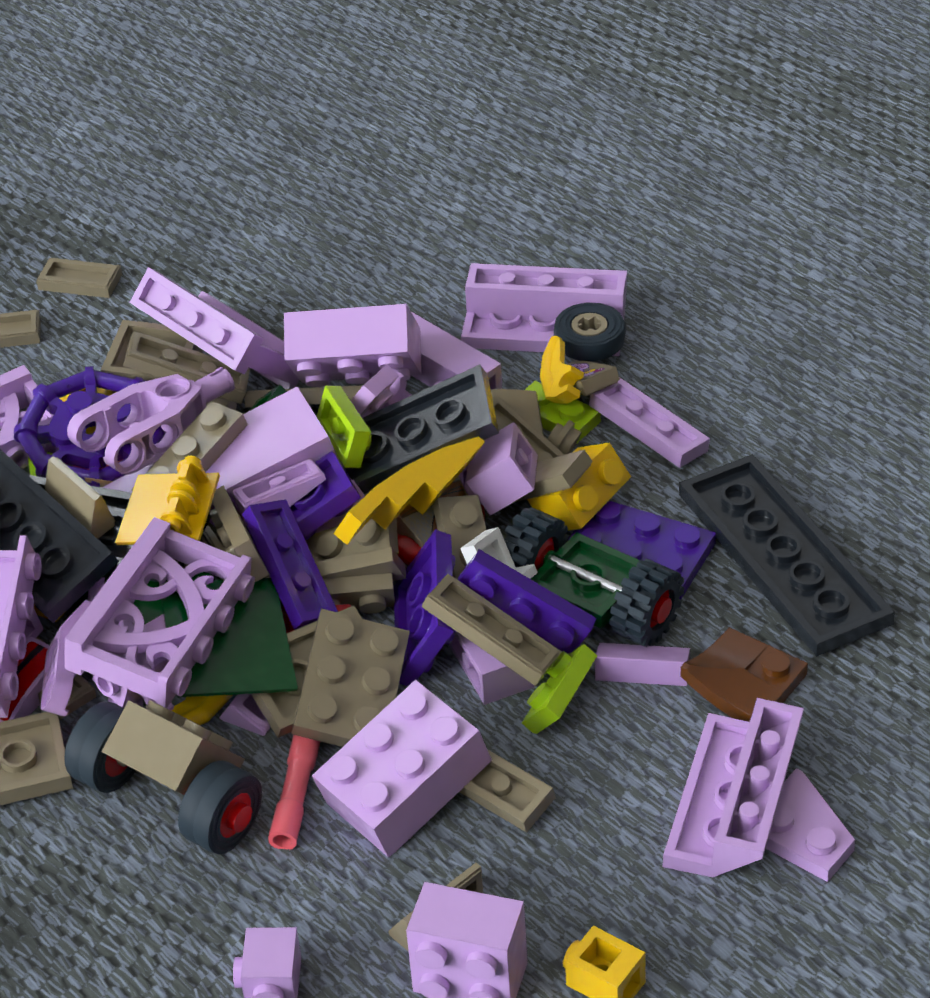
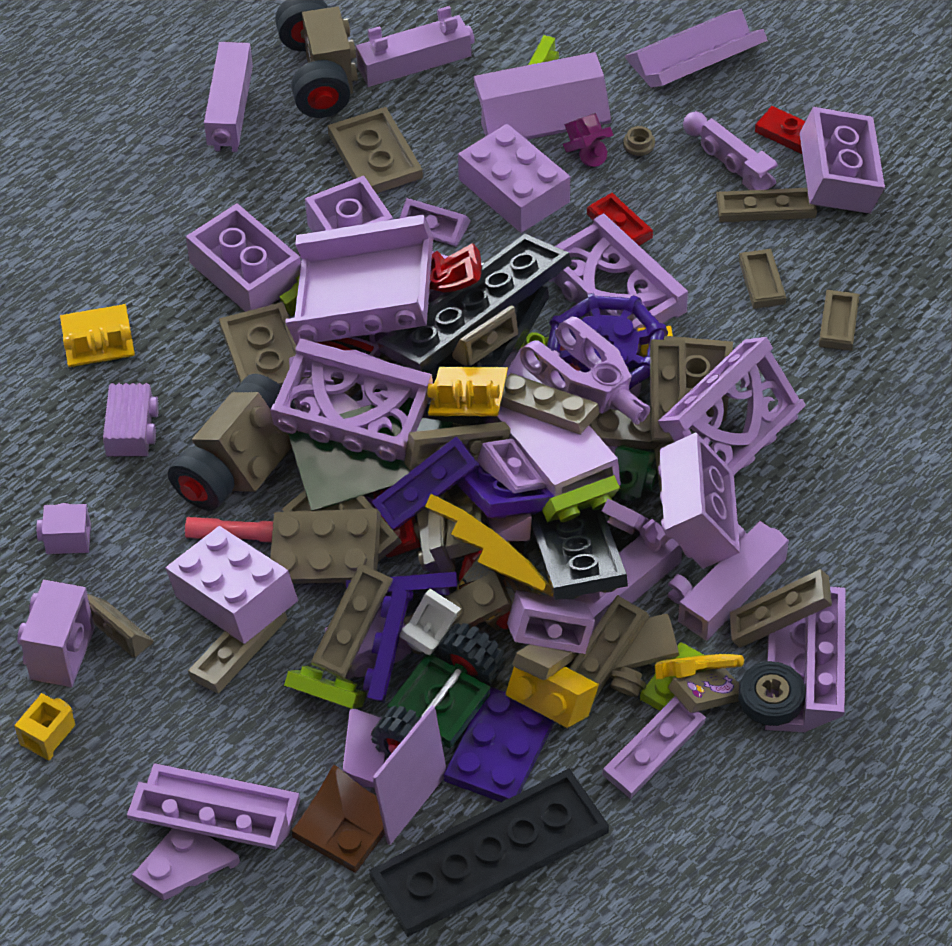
camera: 85 degrees right, 10 degrees up
none -> lavender brick [103,383,158,456]
none -> lavender piece [372,705,446,845]
none -> dark tan plate [730,569,832,648]

